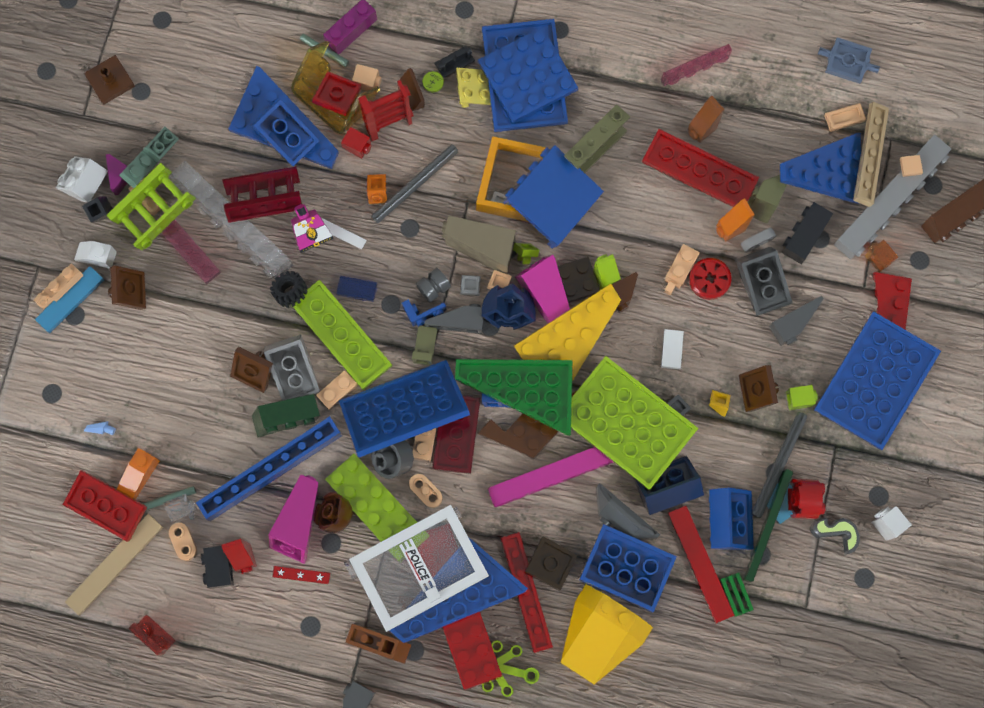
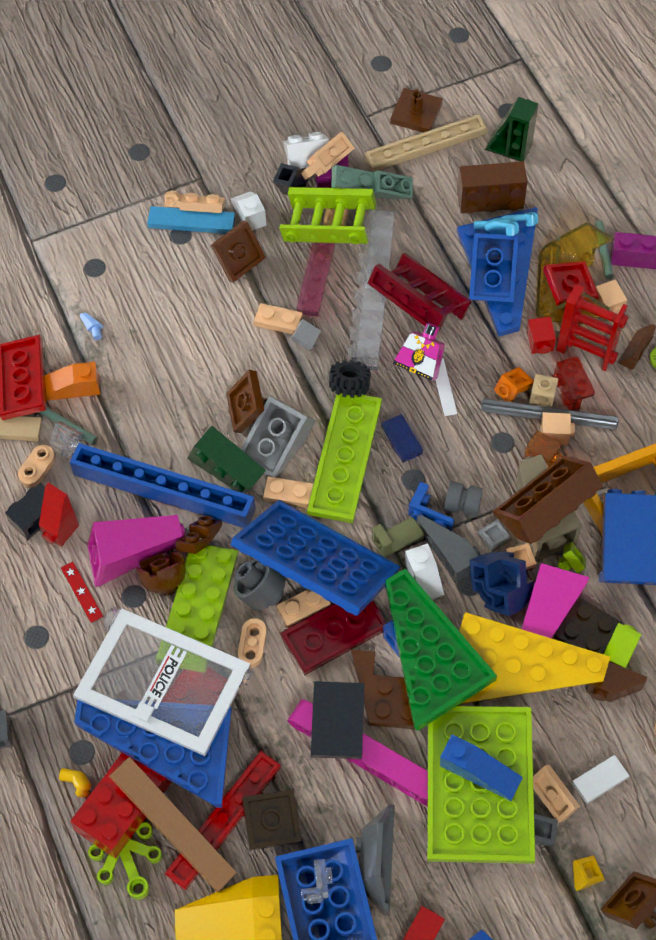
camera: 55 degrees right, 15 degrees down
dark orange slope [345,624,411,664] -> none
dark blue slope [633,456,704,515] -> none
none -> yellow arm [59,768,91,798]
none -> medium nougat tile [109,757,237,892]
none -> reddish brown slope [175,516,222,554]
none -> light nougat plate [254,303,303,334]
none -> light grey tile [291,319,321,350]
none -> light nougat hinge [301,131,355,180]
none -> clear bracket [301,859,333,904]
none -> black tile [311,681,365,759]
none -> tan tile [364,114,488,172]
none -> white slope [405,544,444,600]
none -> blue slope [440,734,523,801]
none -> reddish brown brick [457,161,528,213]
none -> medium azure piece [474,212,538,236]
none -> dark green wedge [485,97,539,162]
none -> reddish brown slope [492,455,603,544]
none -> clear orange brick [524,430,562,467]
none -> tan brick [529,374,558,407]
none -> light nougat plate [533,765,580,824]
none -> light nougat brick [540,412,575,445]
none -> clear red bracket [552,356,595,411]

